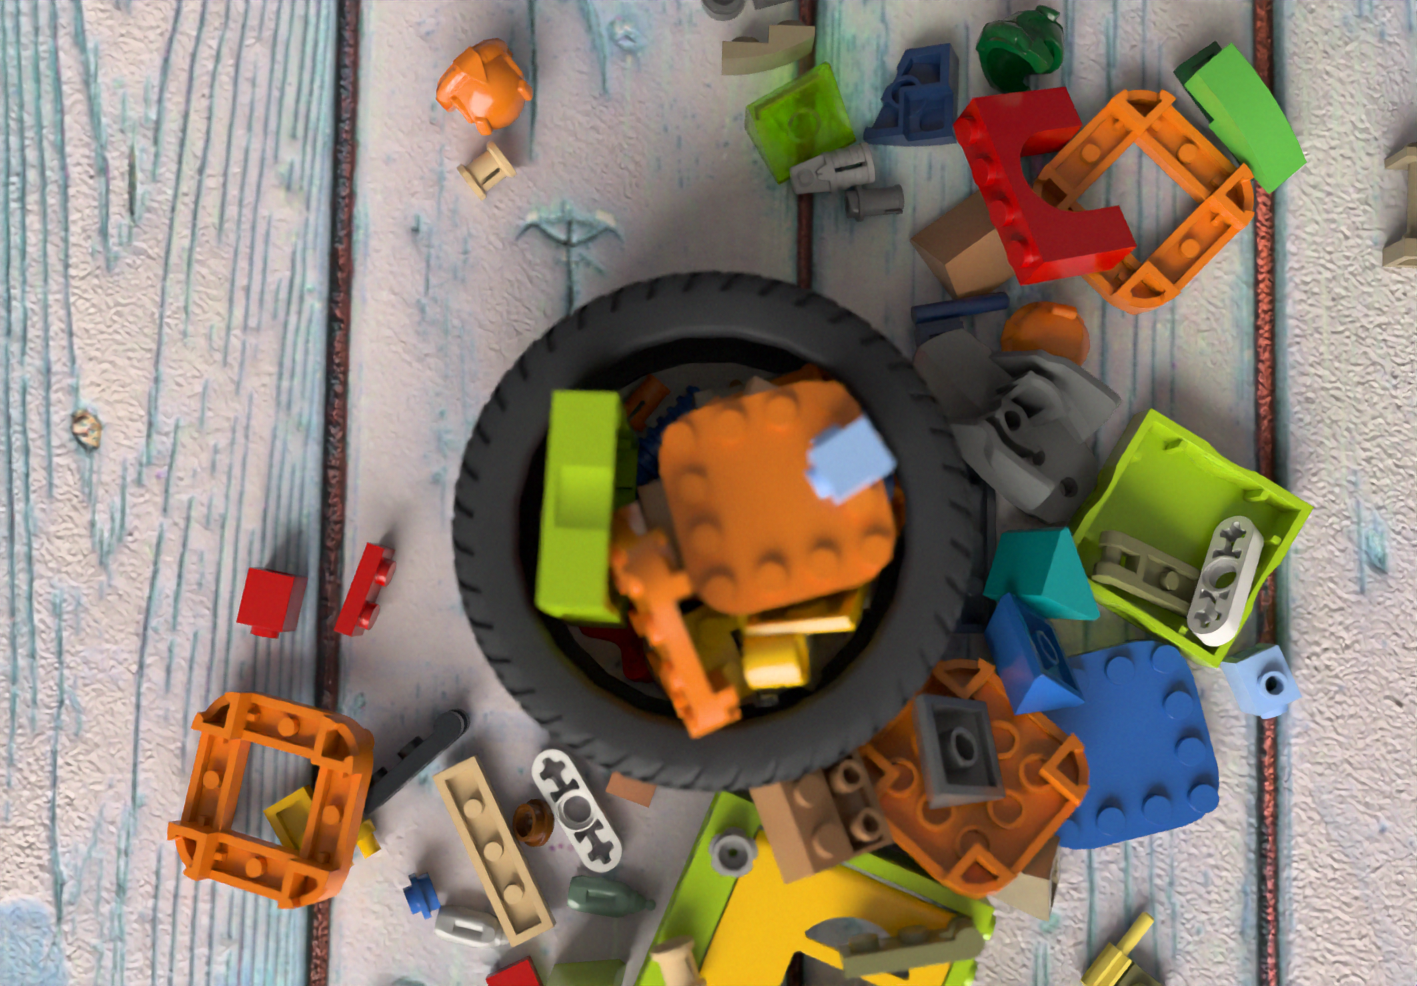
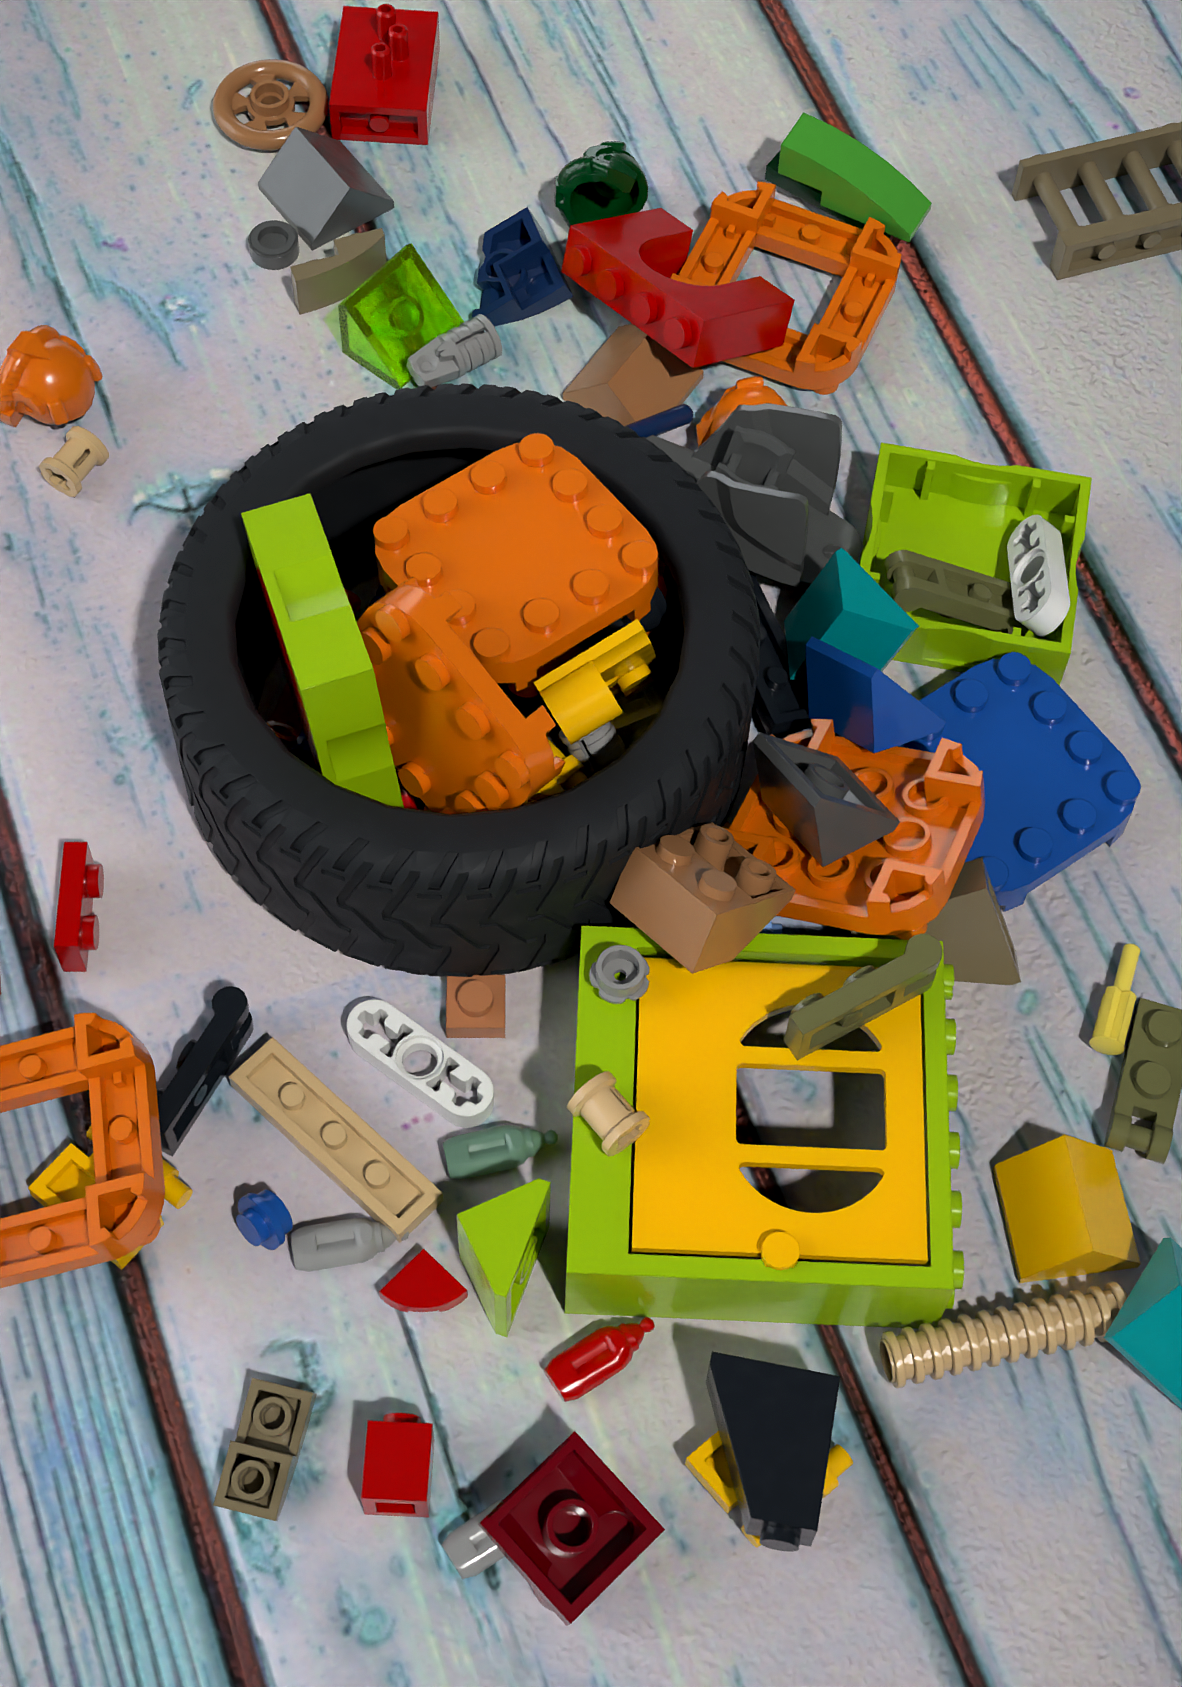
camera: 30 degrees left, 25 degrees down
reddish brown plate [512,799,555,847] -> none
light blue brick [804,417,894,506] -> none
dark grey pin [844,184,904,222] -> none
light blue brick [1220,643,1302,719] -> none

